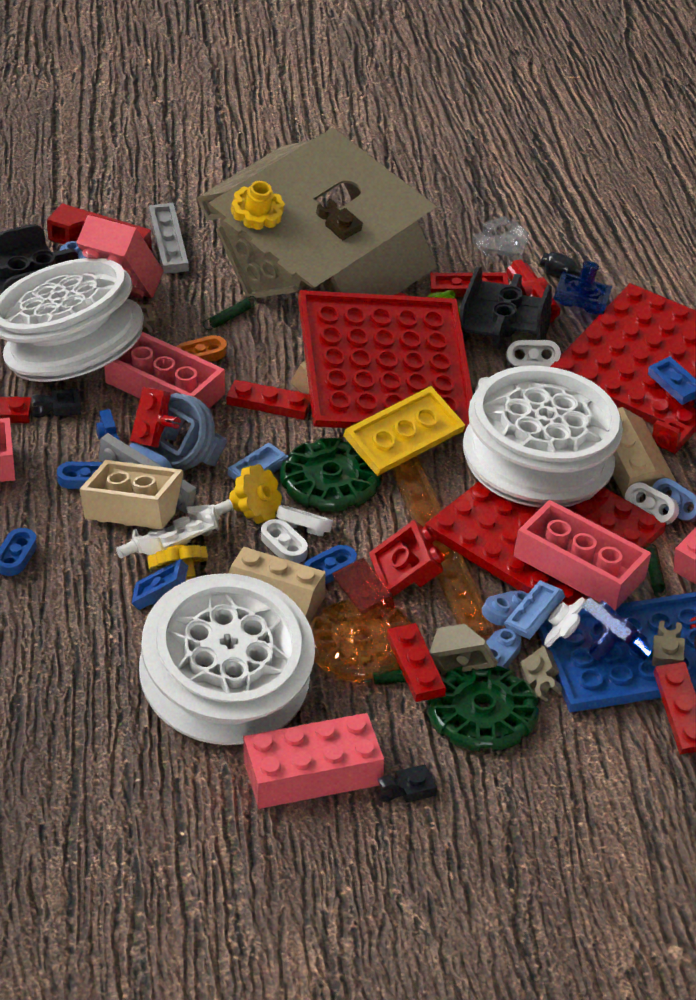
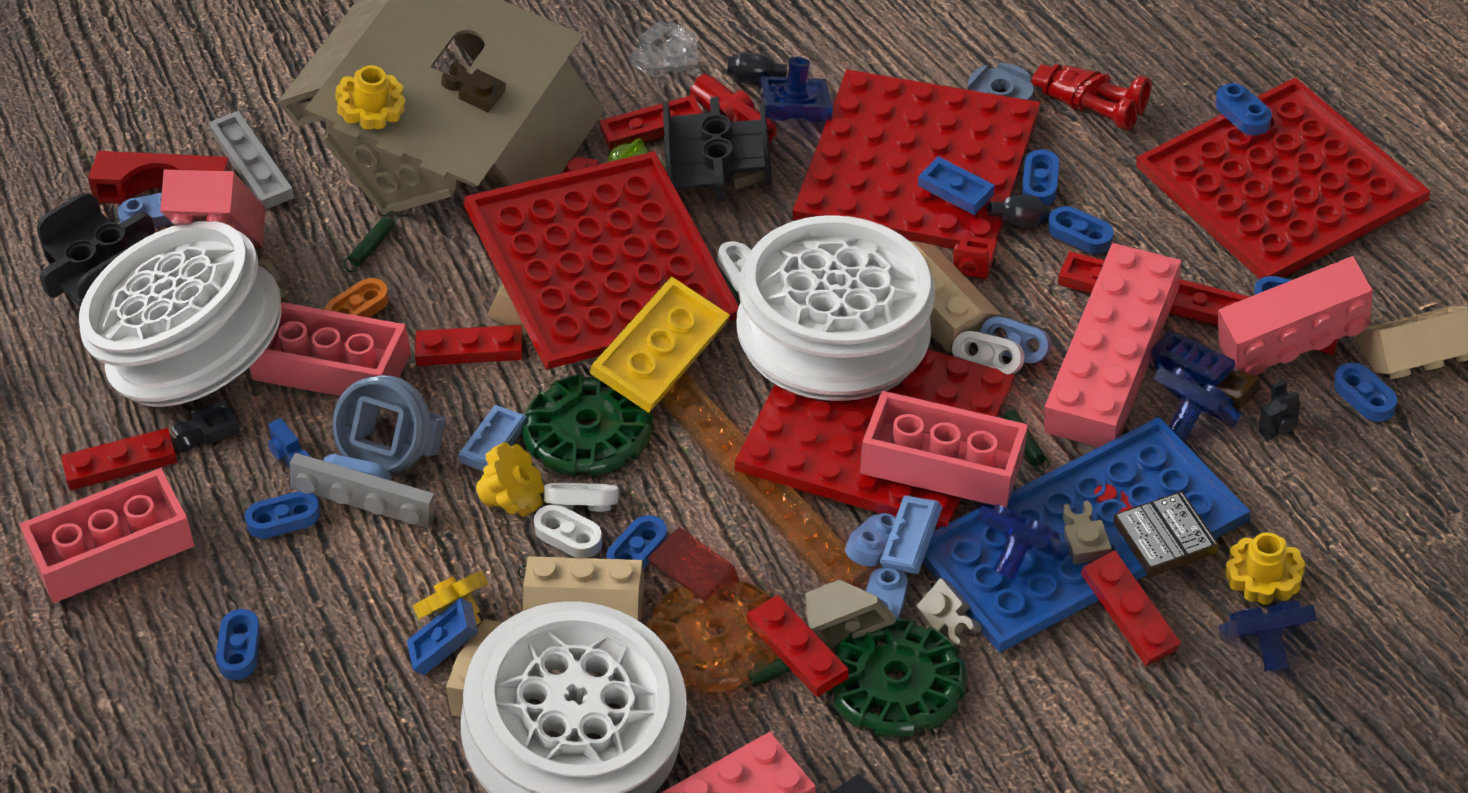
camera: 15 degrees left, 5 degrees up
tan slope [79,460,183,530] -> none
white plate [116,499,233,558] -> none
red plate [130,386,181,448] -> none
red plate [369,519,445,599] -> none
white plate [506,340,561,367] -> none
white plate [545,597,586,648] -> none

